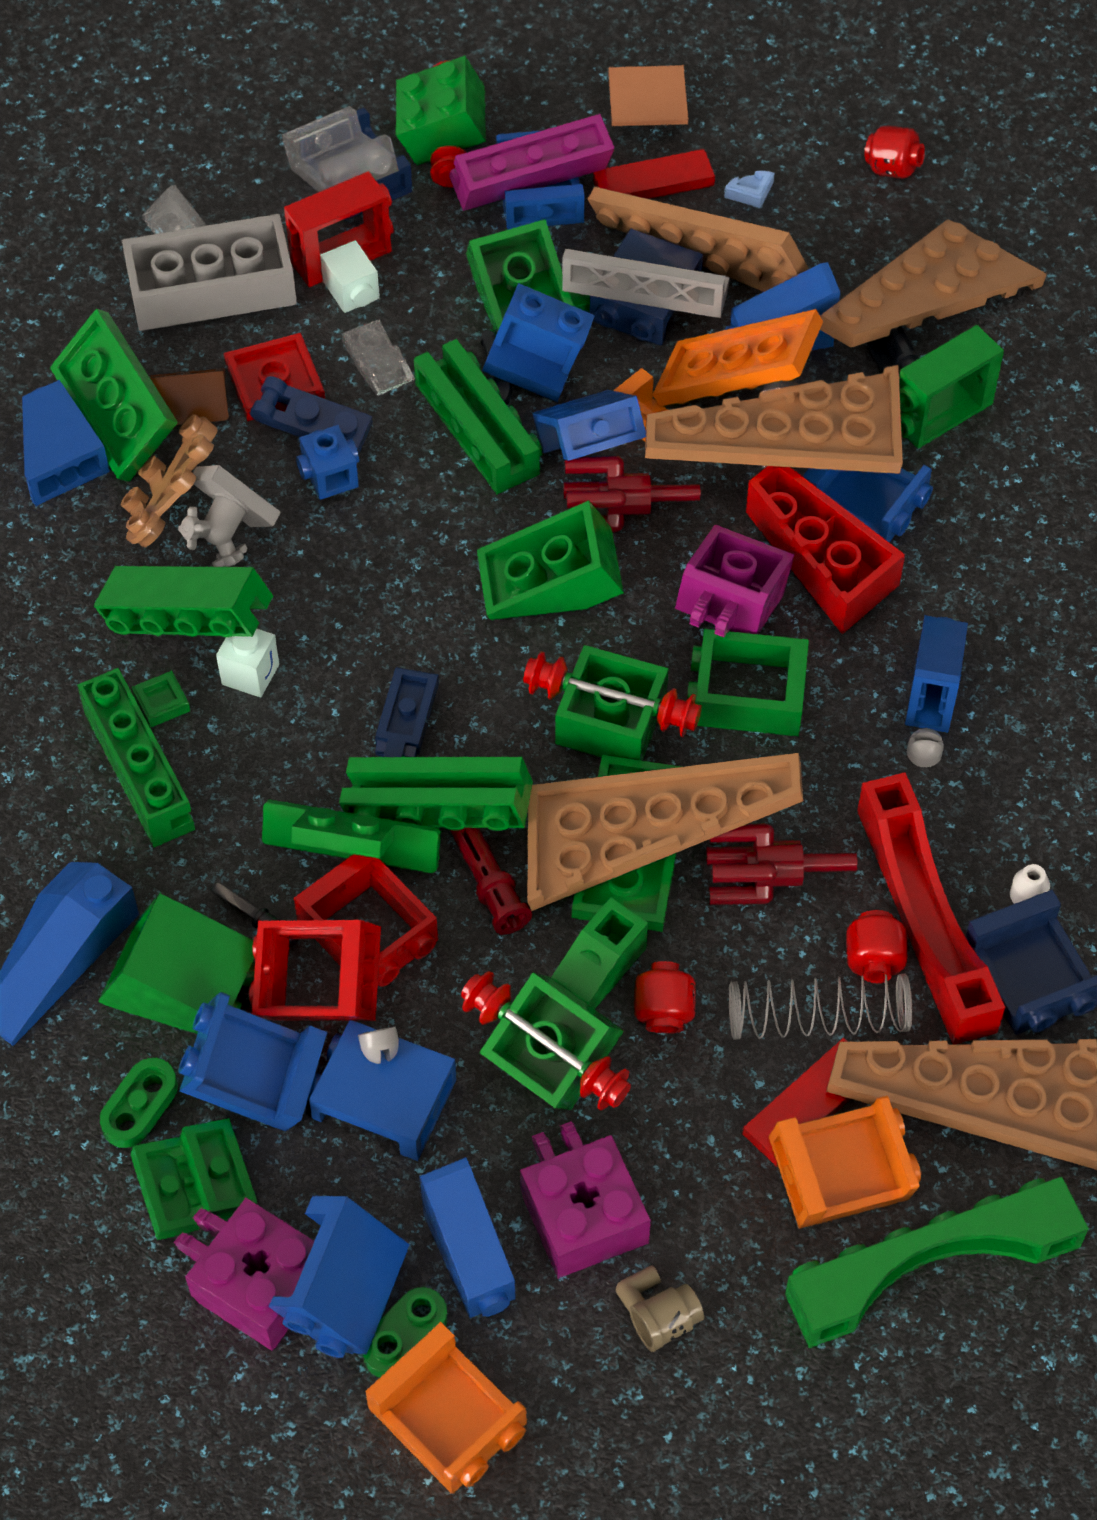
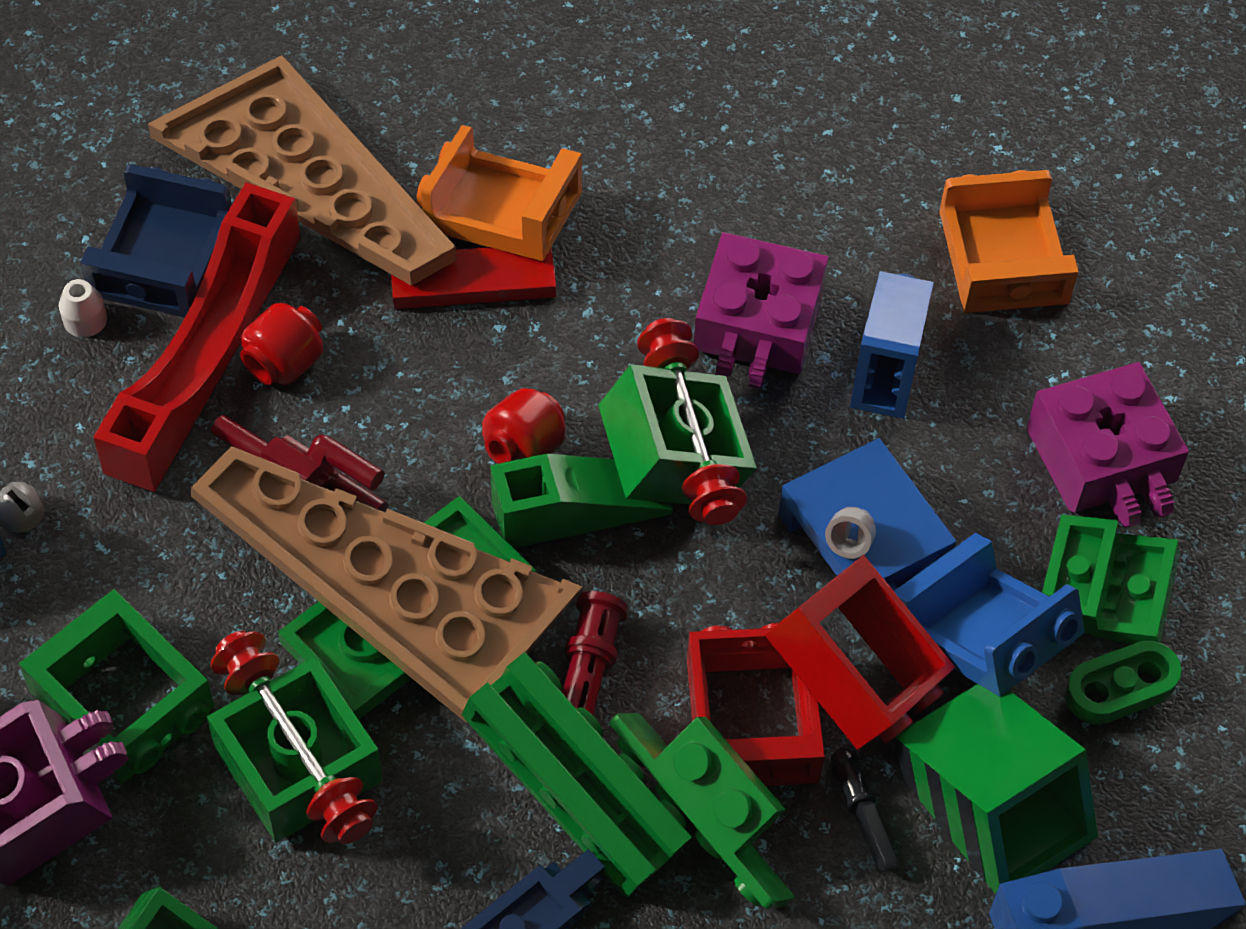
camera: 145 degrees left, 0 degrees up
blue panel [269,1196,410,1358] -> none
green plate [363,1287,448,1378] -> none
dark tan piece [616,1265,704,1352] -> none
light grey piece [729,973,912,1040] -> none
green arch [785,1176,1089,1348] -> none

